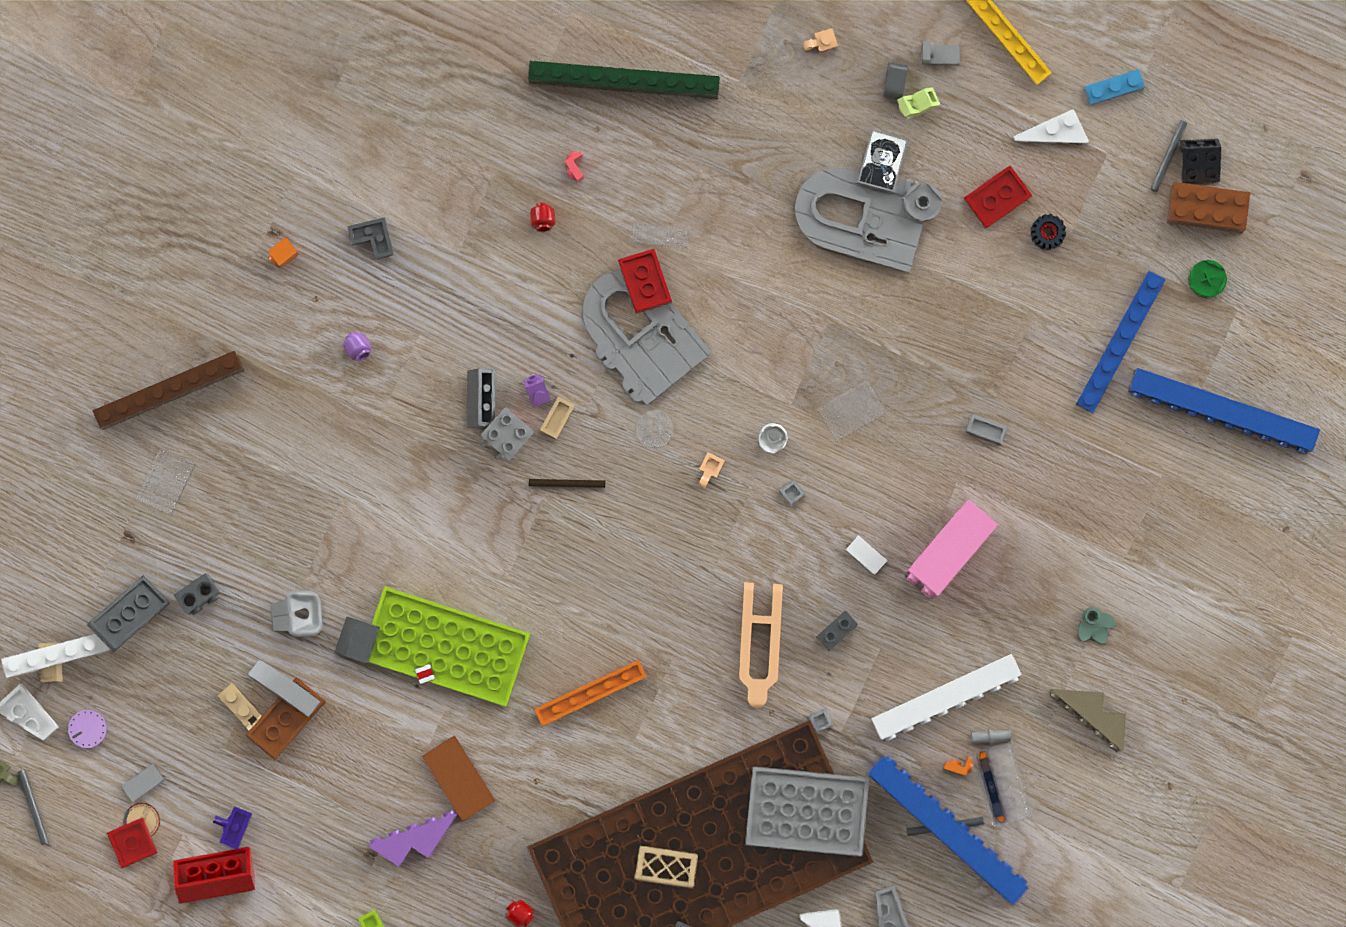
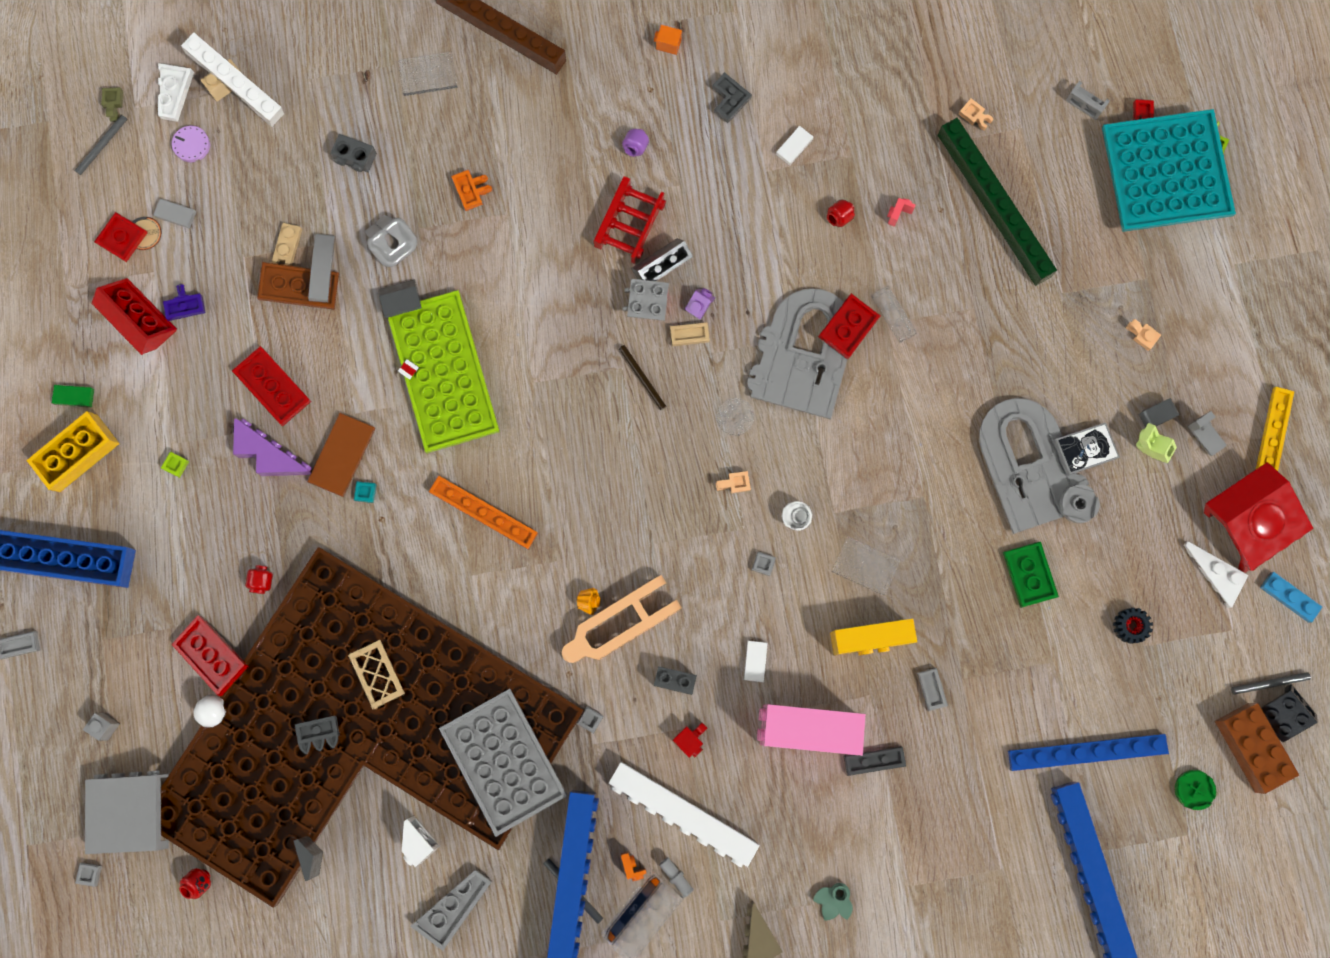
camera: 50 degrees right, 5 degrees down
dark grey tile [87,575,170,653] -> none
red tile [964,165,1033,229] -> none
none -> red plate [232,346,312,427]
none -> teal tile [354,481,377,503]
none -> orange hinge [451,170,492,211]
none -> light orange piece [577,588,600,615]
none -> red fence [594,176,666,264]
none -> red brick [673,722,708,758]
none -> white tile [776,126,814,165]
none -> yellow brick [830,619,917,656]
none -> dark grey tile [844,746,906,776]
none -> light nougat plate [958,98,993,131]
none -> green tile [1003,542,1059,608]
none -> red panel [1204,462,1314,573]

